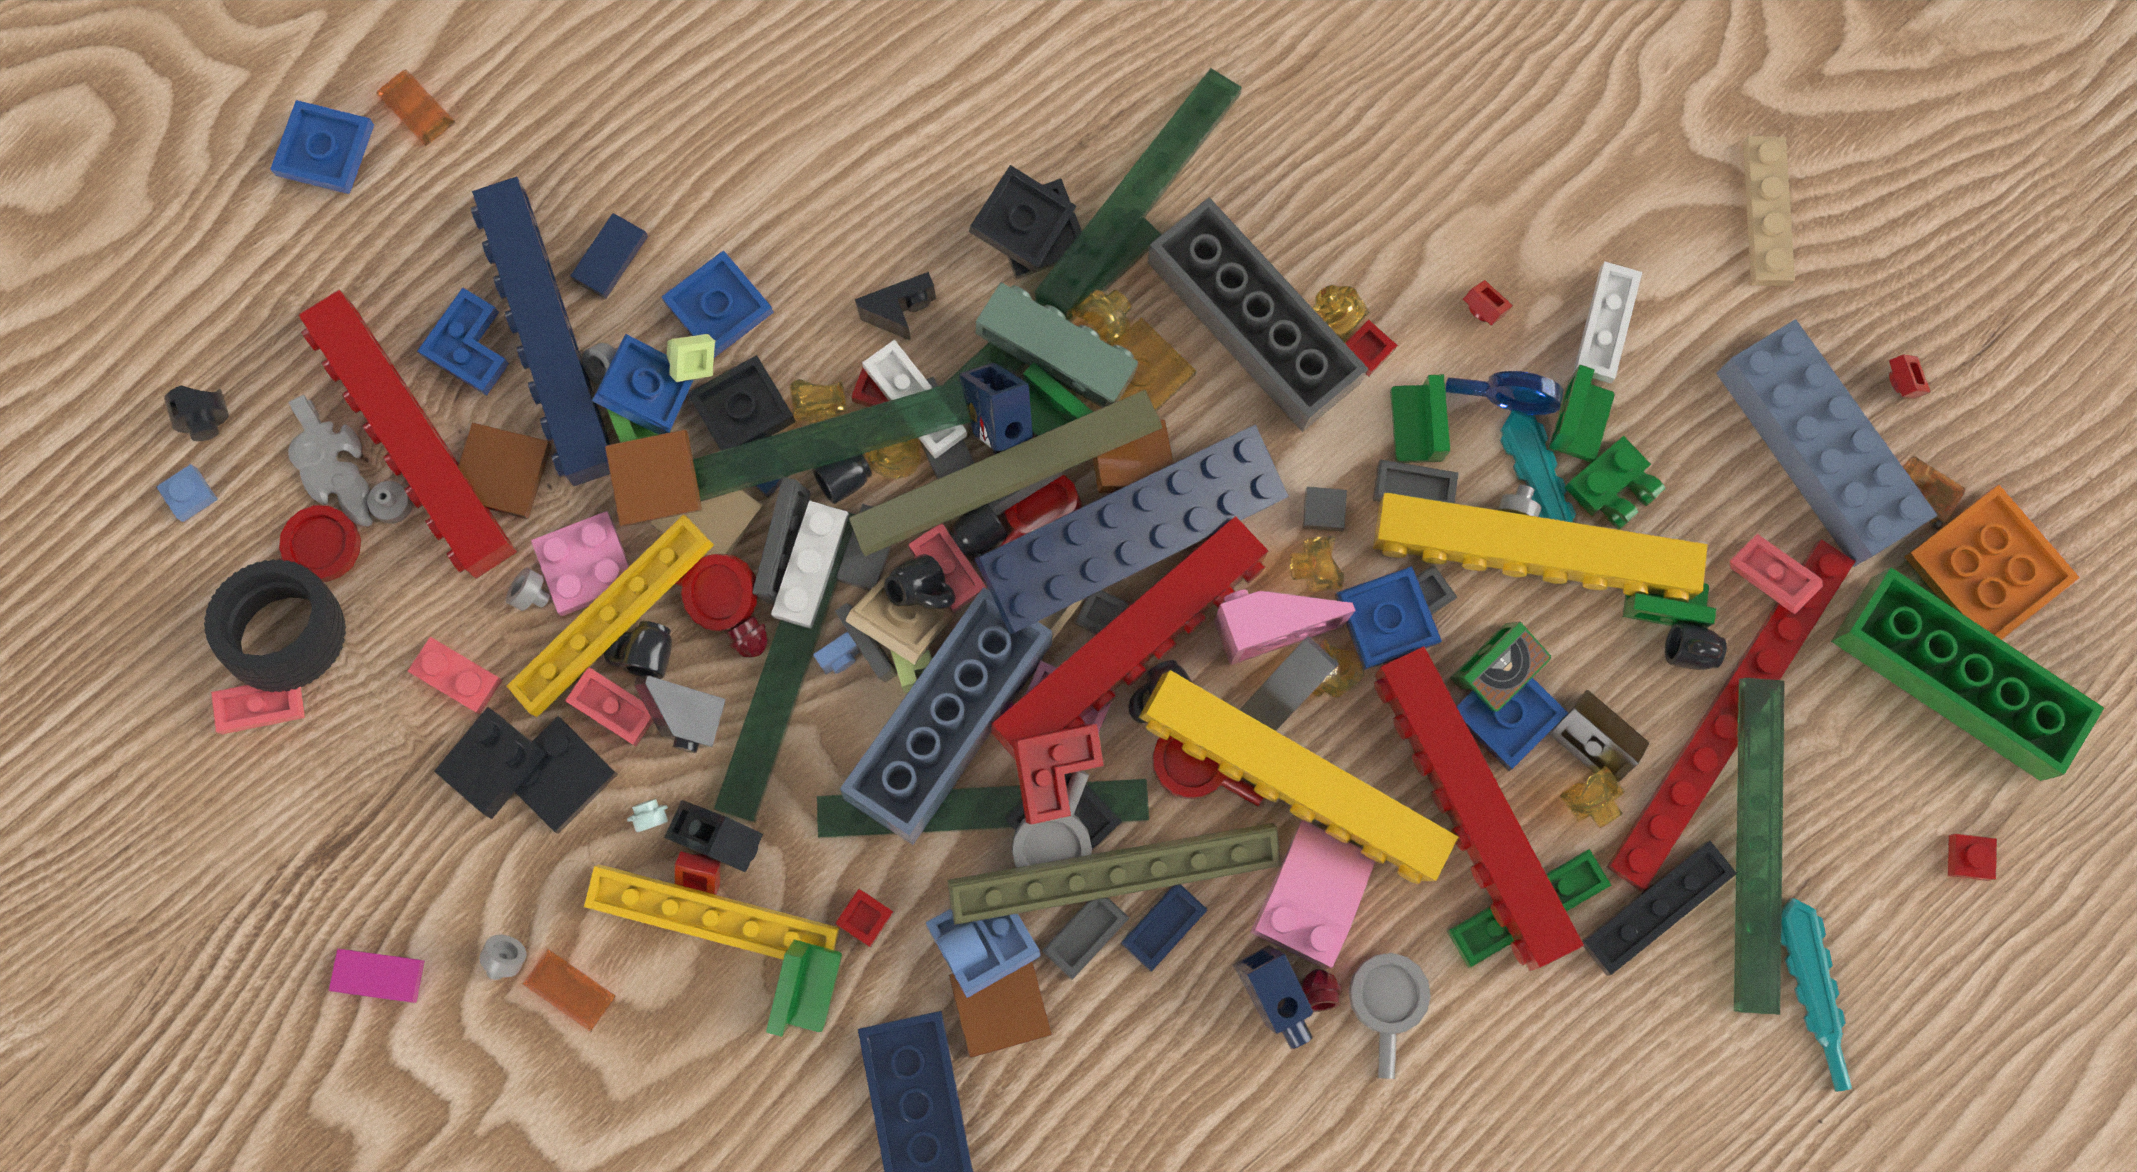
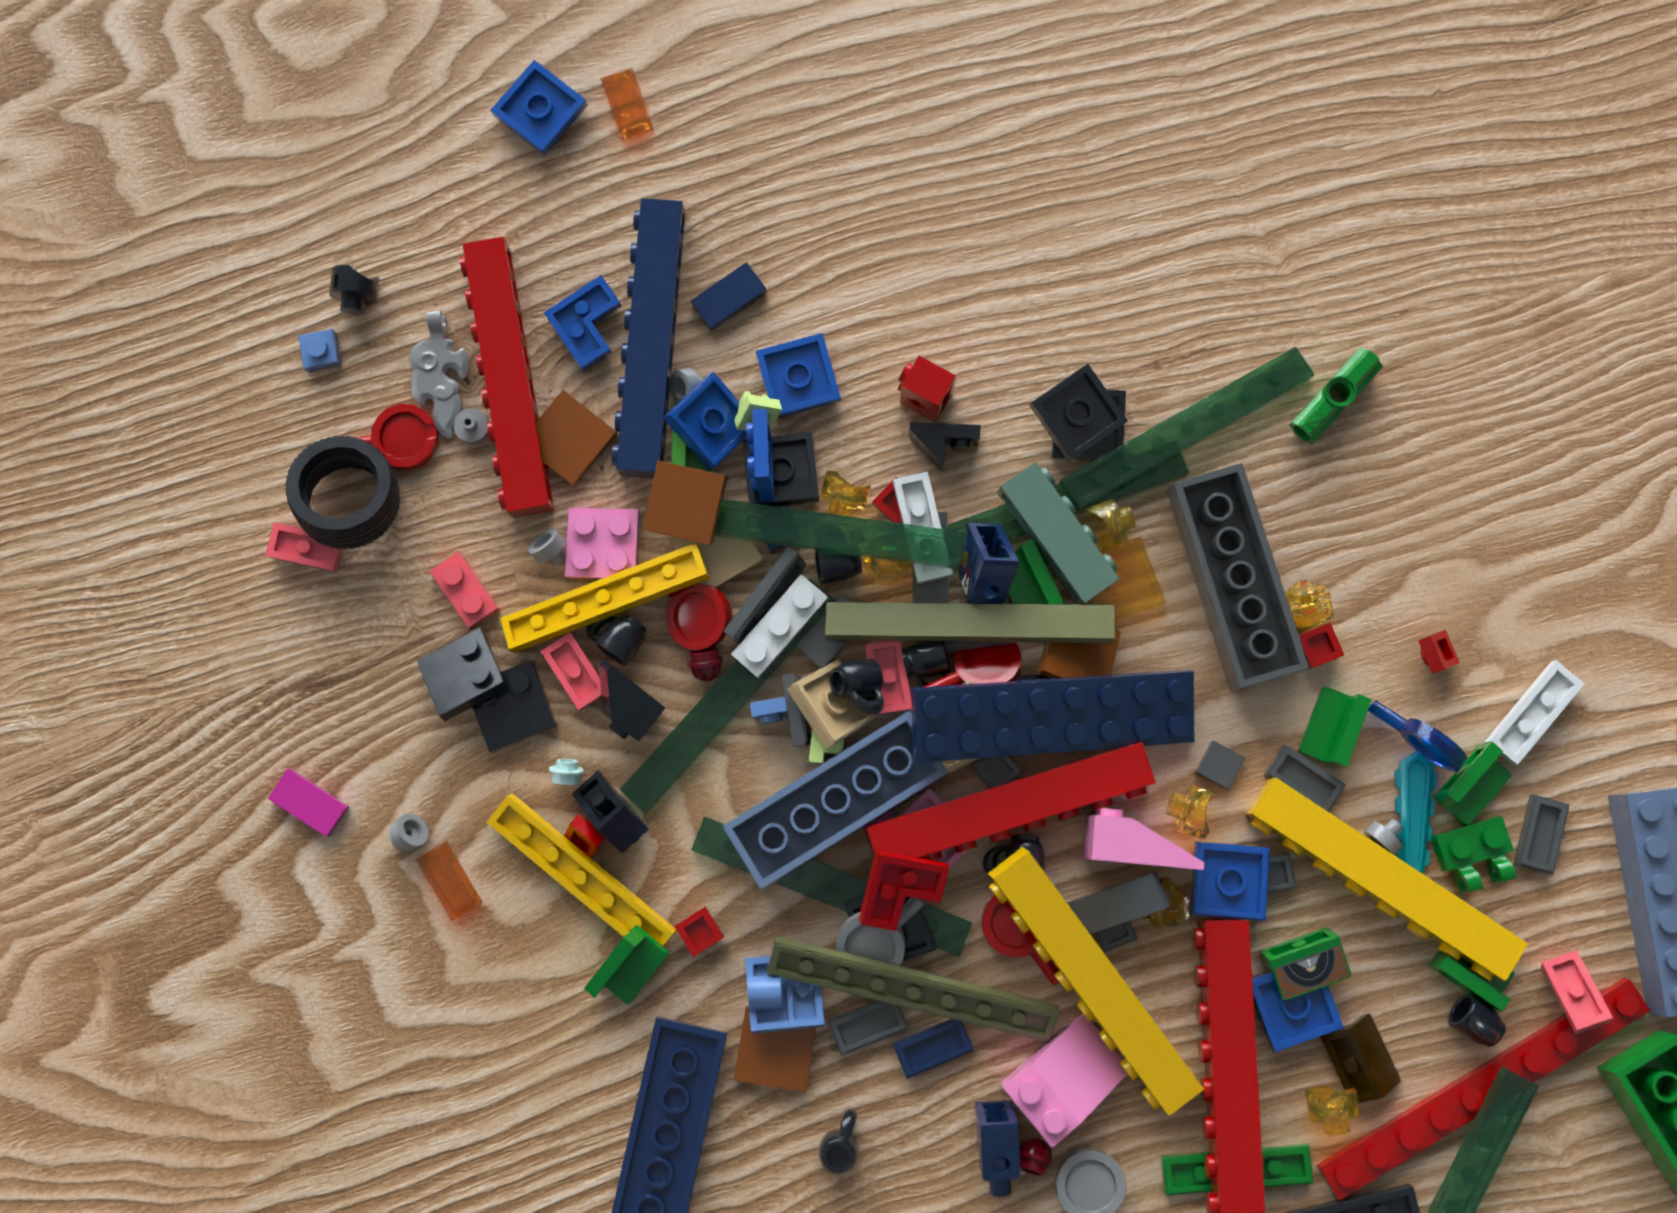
camera: 35 degrees right, 5 degrees up
none -> blue plate [746,409,774,503]
none -> black piece [818,1109,859,1174]
none -> red brick [898,356,956,423]
none -> dark grey tile [1095,921,1138,953]
none -> green piece [1289,347,1383,445]
none -> dark grey tile [1513,794,1570,874]

